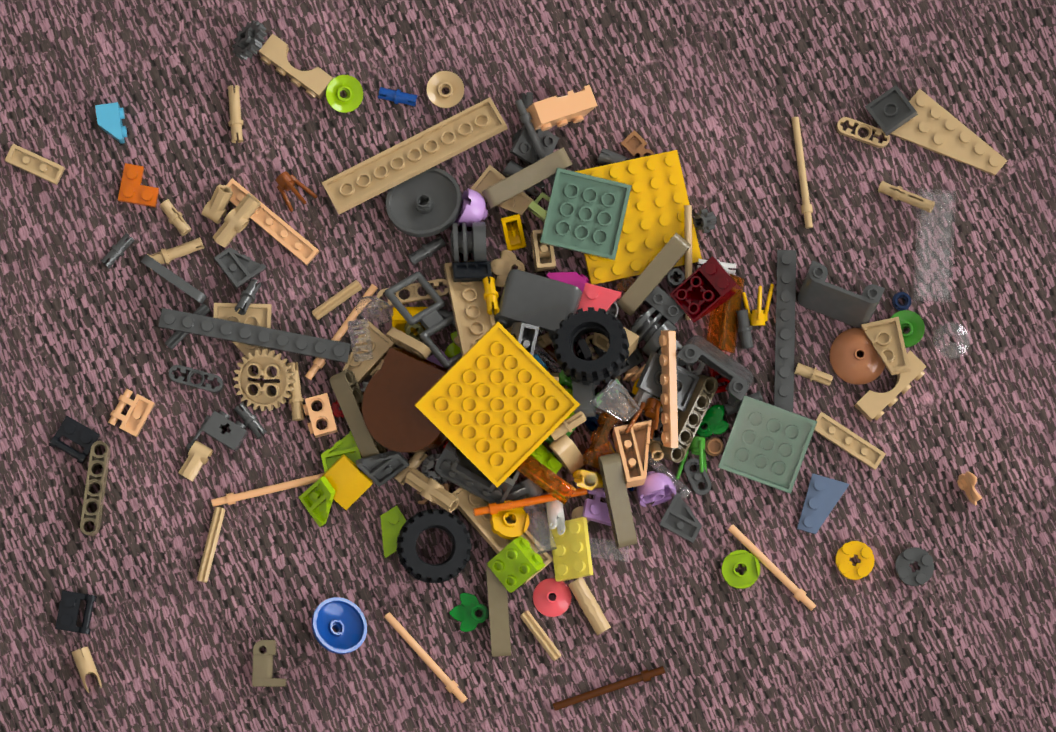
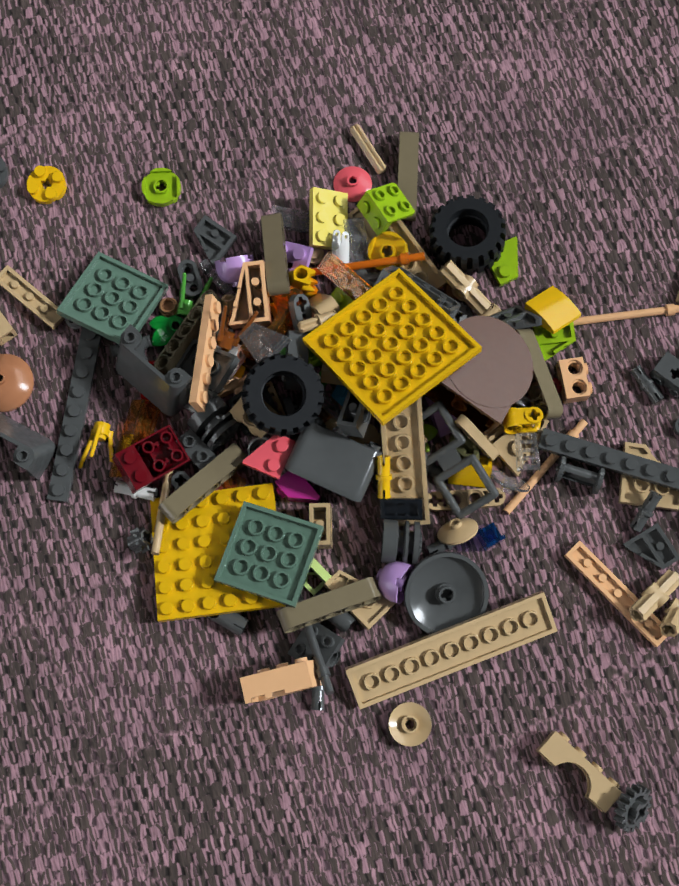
camera: 170 degrees left, 5 degrees down
tan pin [227,85,244,143] -> none
tan gear [233,349,296,411] -> none
dark tan piece [252,640,287,687] -> none
dark orange plant [275,171,318,212] -> none
tan pin [286,362,305,421] -> none
lime wing [298,476,336,527] -> none
tan axle [312,280,362,320] -> none
blue dish [312,597,367,654] -> none
lime dish [326,75,363,113] -> none
blue pin [378,87,418,107] -> none
light nougat bar [384,612,468,703] -> none
green plate [450,593,489,632] -> none
tan plate [490,250,525,287] -> none
yellow slope [501,214,526,251] -> none
reddish brown bar [553,666,665,711] -> none
tan axle [568,577,611,635] -> none
medium nougat plate [620,130,654,158] -> none
light nougat bar [728,524,816,611] -> none
dark grey pin [736,310,754,349] -> none
tan bar [791,117,813,229] -> none
tan axle [794,362,833,386] -> none
sand blue wing [797,473,849,534] -> none
none -> dark grey beam [288,294,312,332]
none -> tan dish [437,518,478,545]
none -> clear blue panel [476,523,506,551]
none -> yellow piece [503,407,543,434]
none -> dark grey hose [554,456,605,495]

